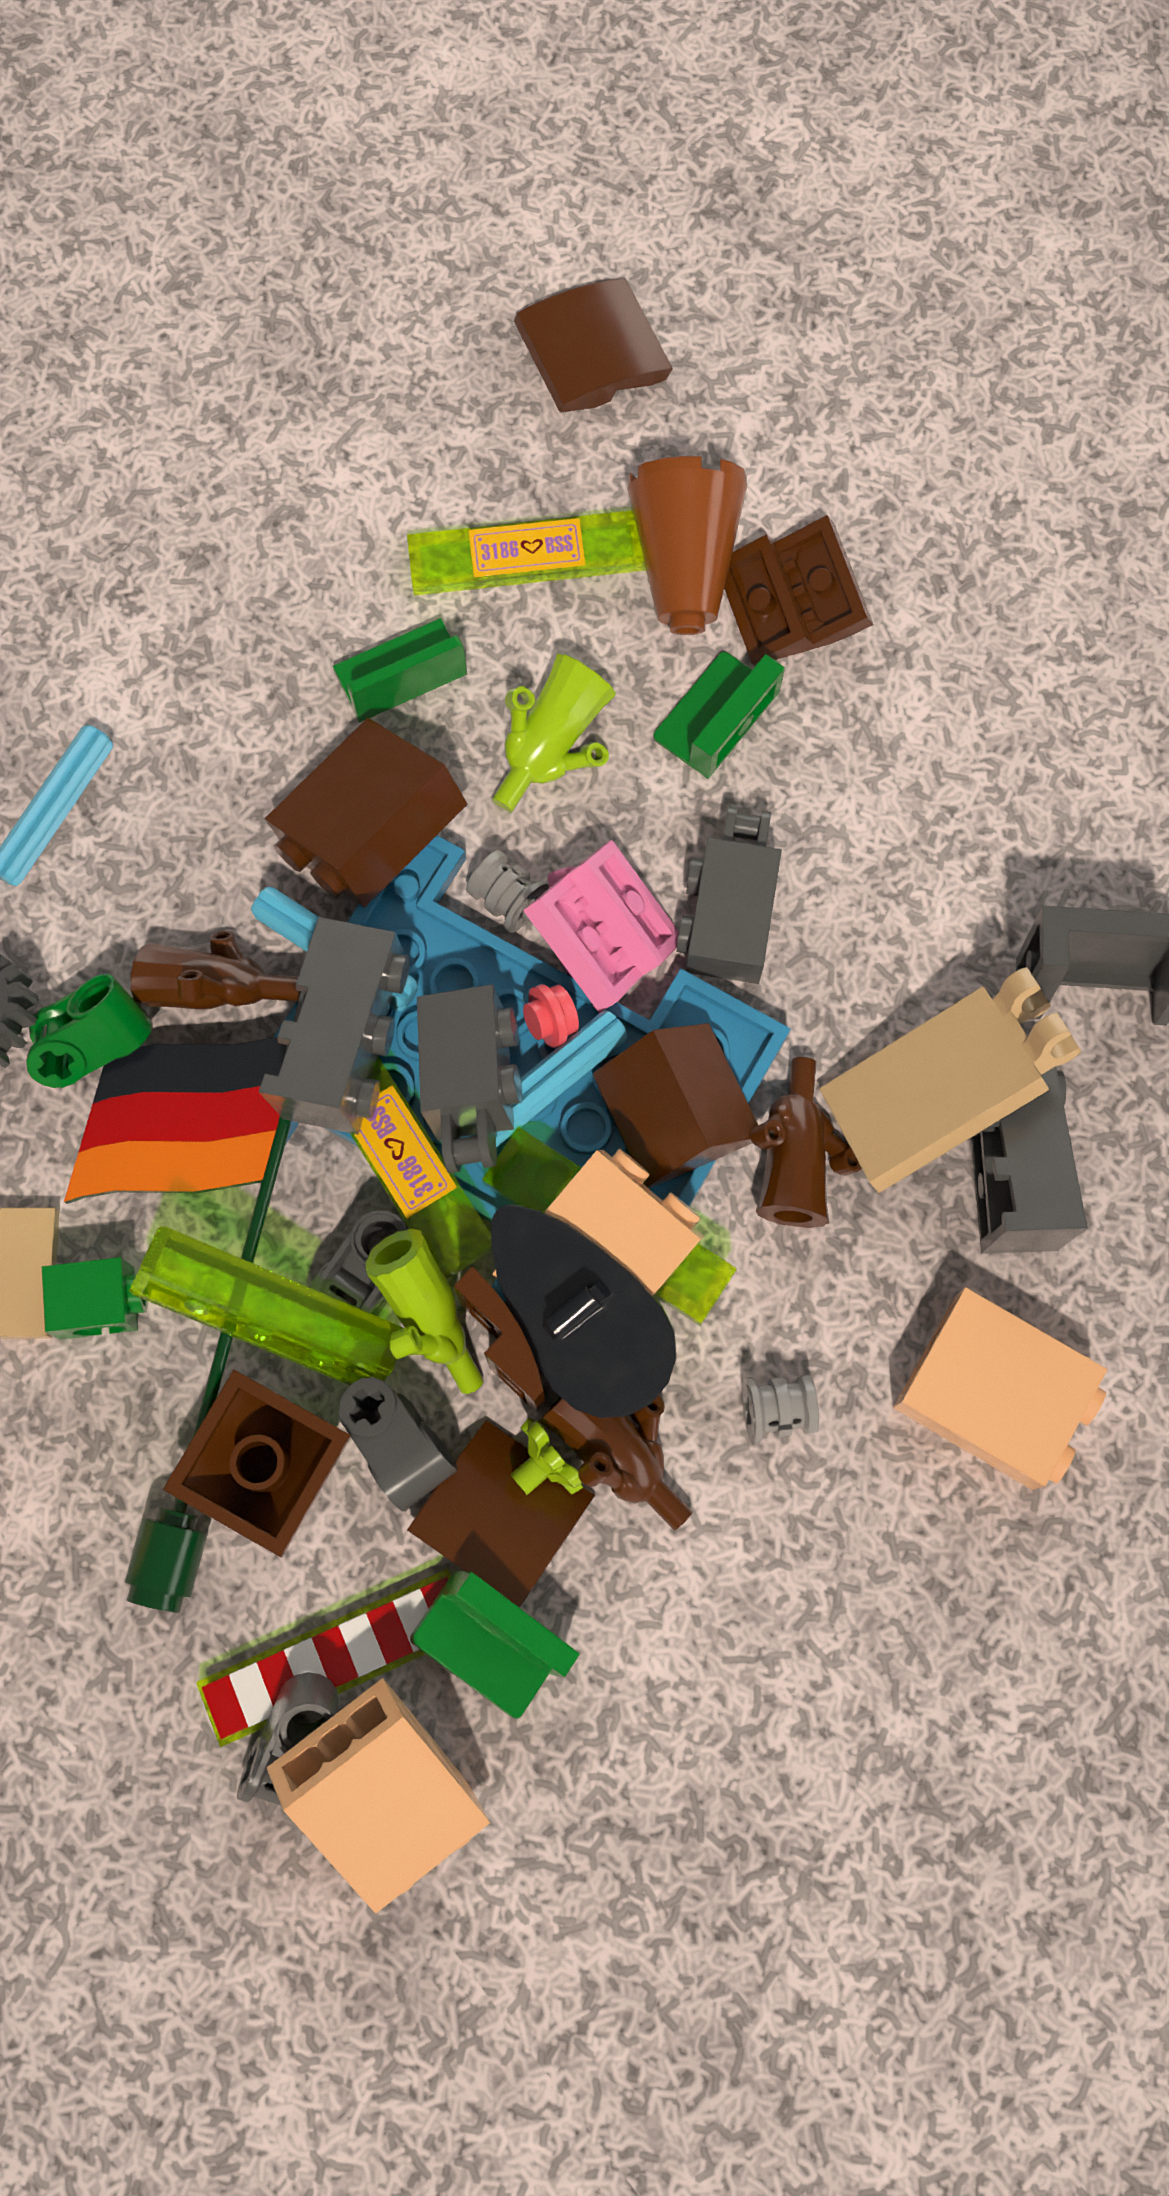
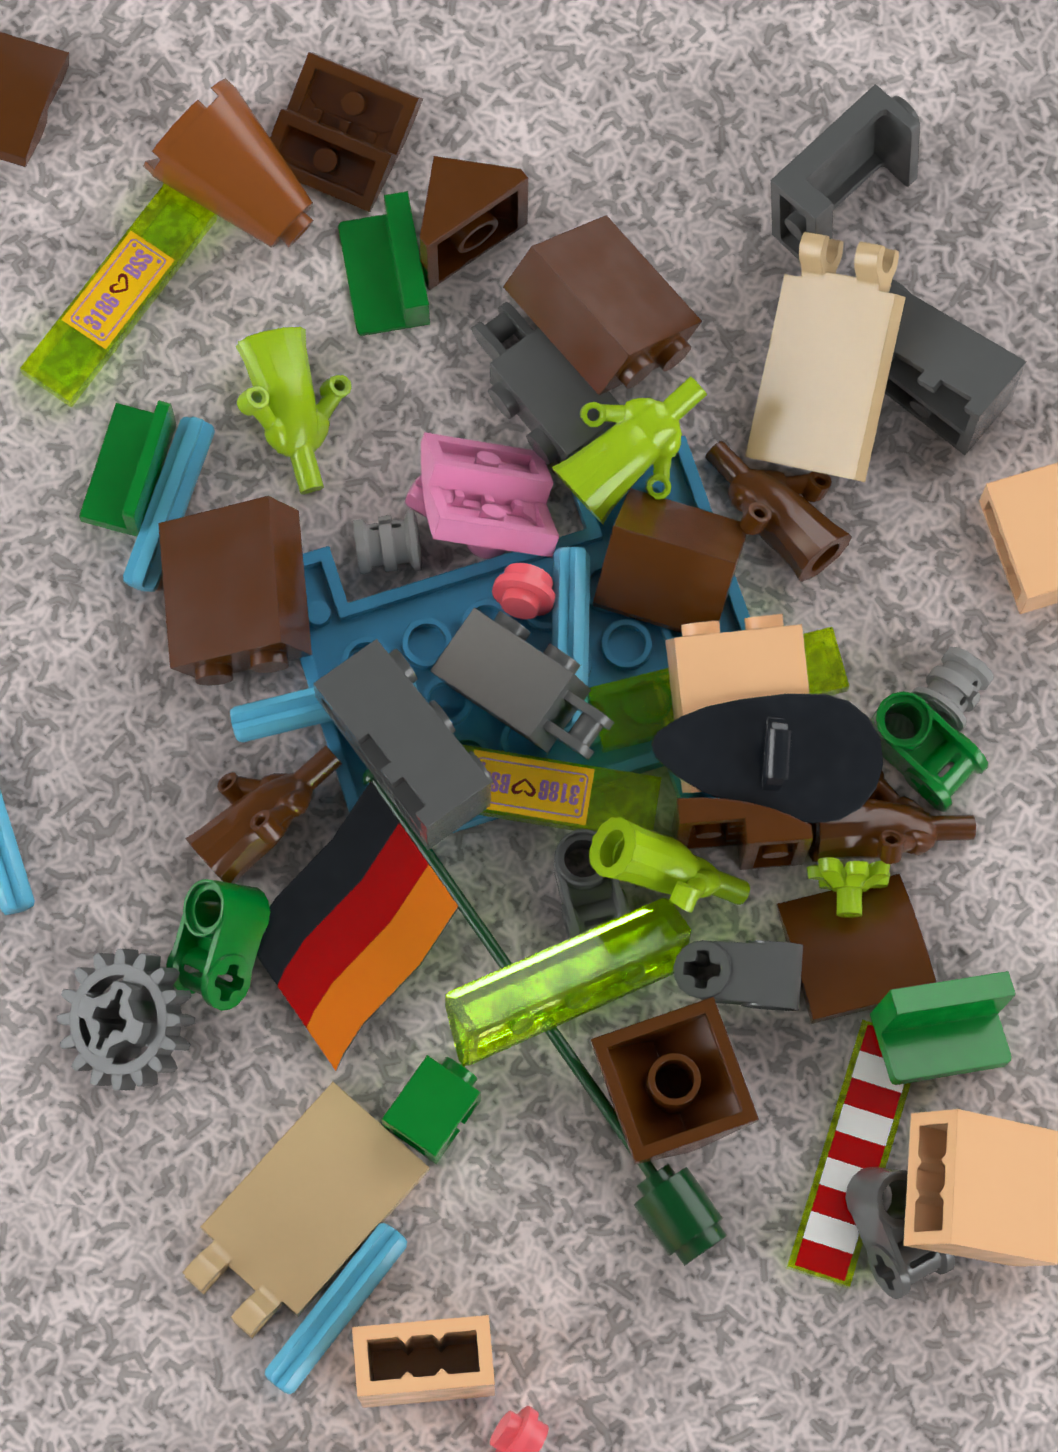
camera: 50 degrees left, 0 degrees up
none -> medium azure axle [123,416,215,592]
none -> reddish brown slope [420,156,529,290]
none -> reddish brown brick [503,215,702,395]
none -> lime piece [551,376,707,524]
none -> green piece [870,691,989,812]

